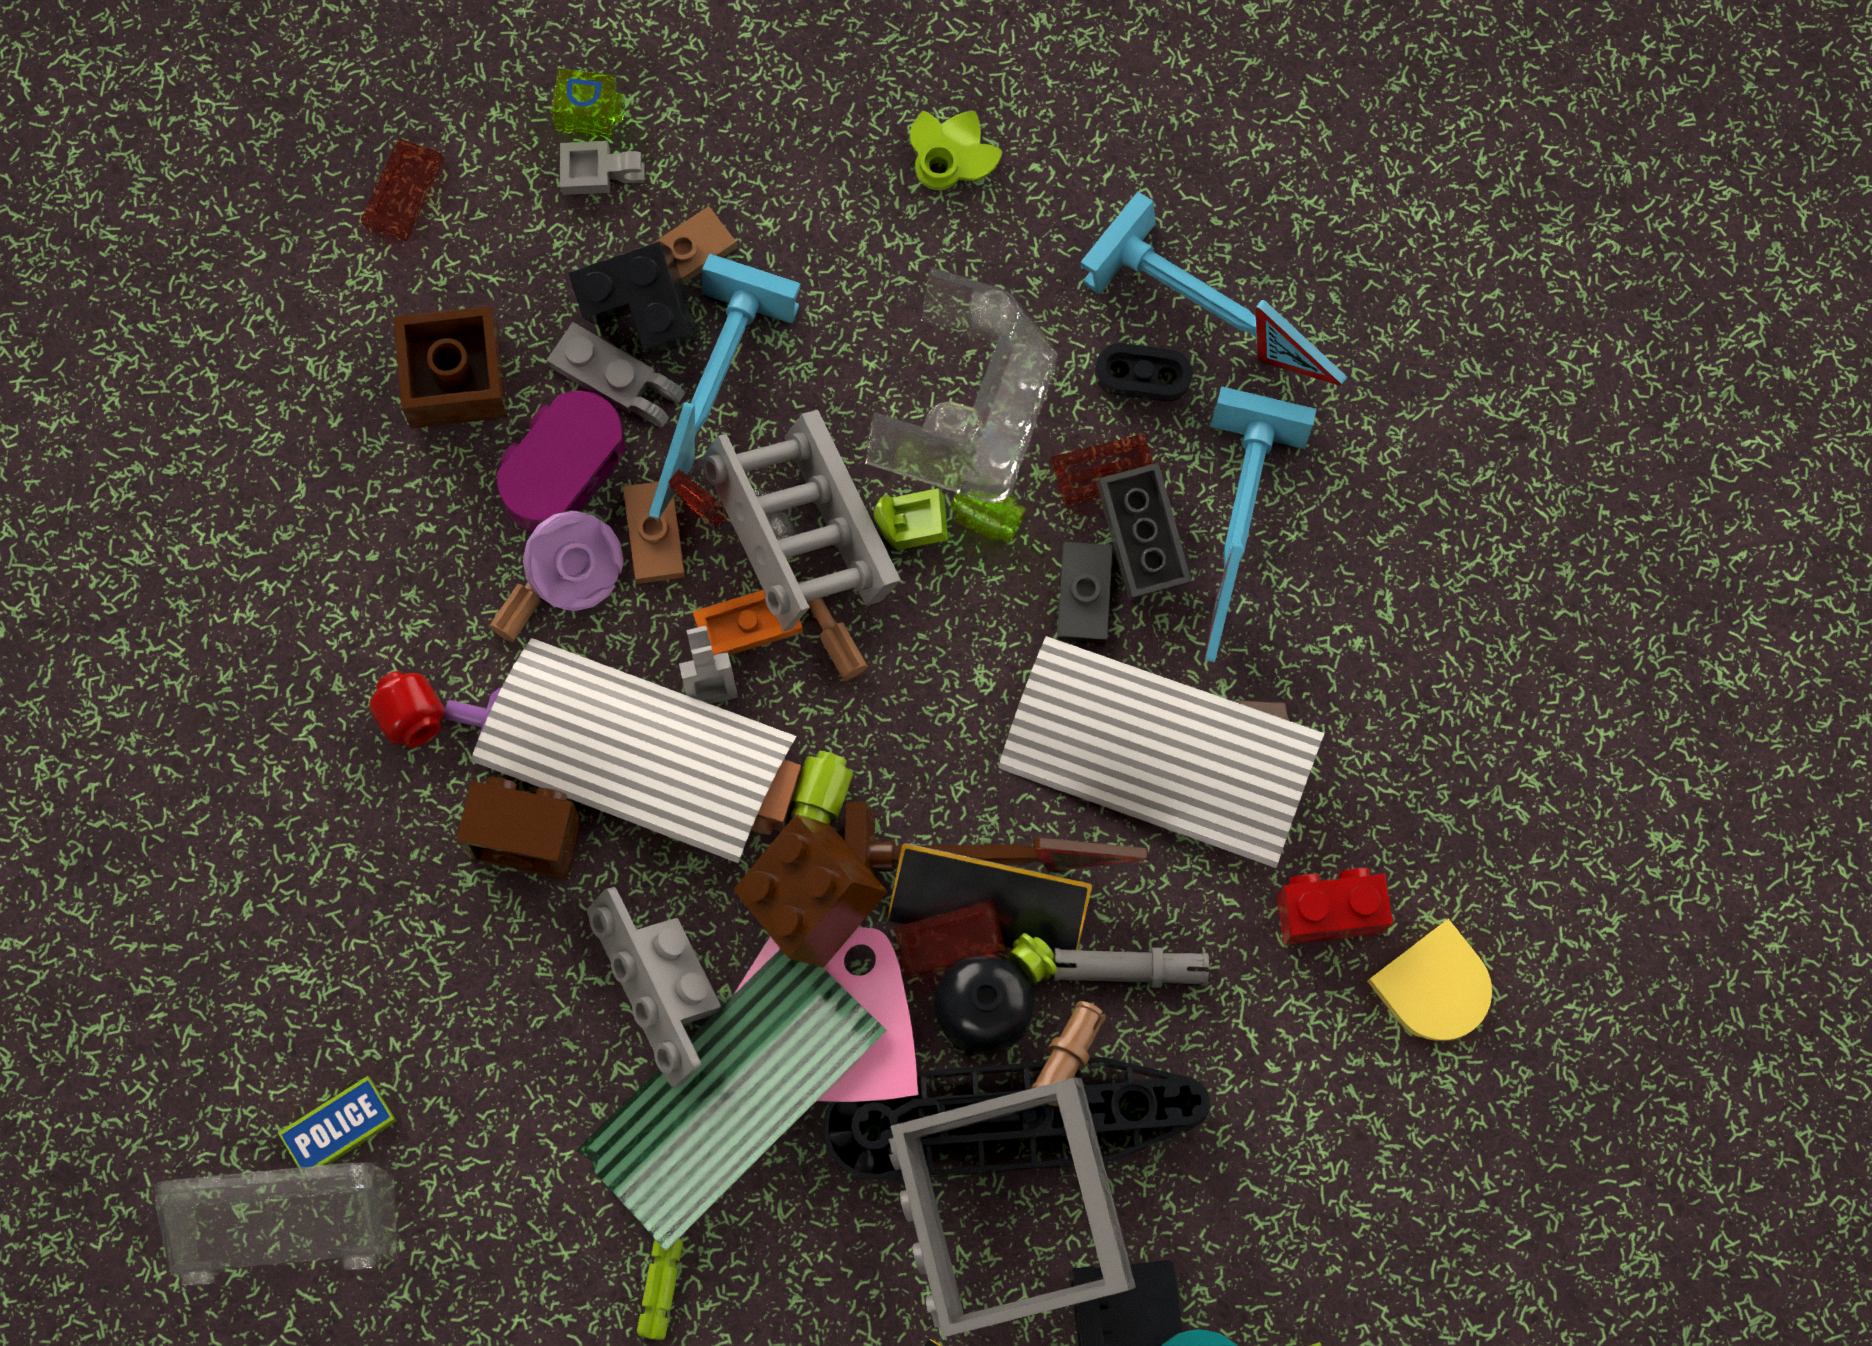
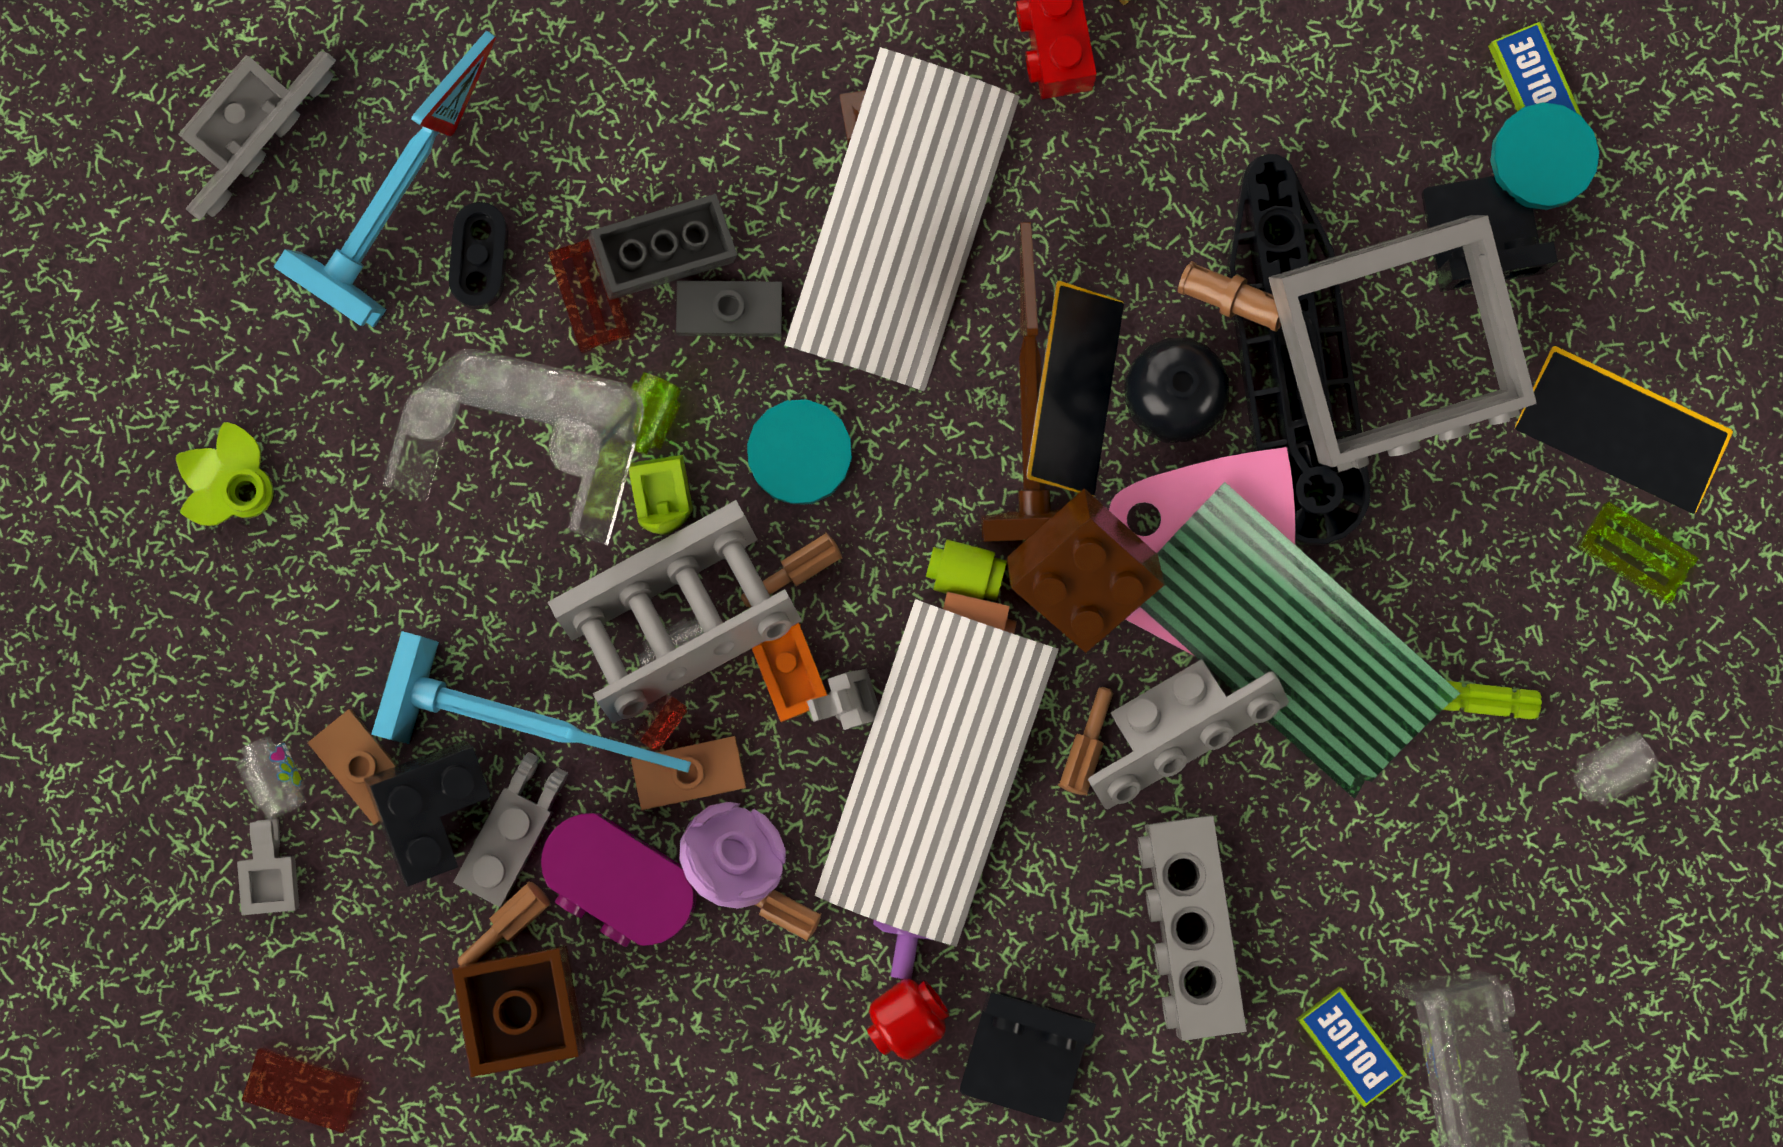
camera: 90 degrees left, 10 degrees up
reddish brown brick [456,777,582,880] -> none
clear neon green brick [551,68,625,138] -> none
clear red tile [895,901,1006,978] -> none
lime plate [1008,933,1058,984] -> none
light grey pin [1054,948,1209,988] -> none
medium azure piece [1205,386,1316,663] -> none
none -> light grey bracket [178,51,336,220]
none -> clear brick [235,736,307,820]
none -> medium nougat axle [458,881,551,965]
none -> teal tile [747,399,852,505]
none -> black bracket [960,989,1096,1123]
none -> medium nougat axle [1058,687,1113,796]
none -> light grey brick [1138,815,1247,1041]

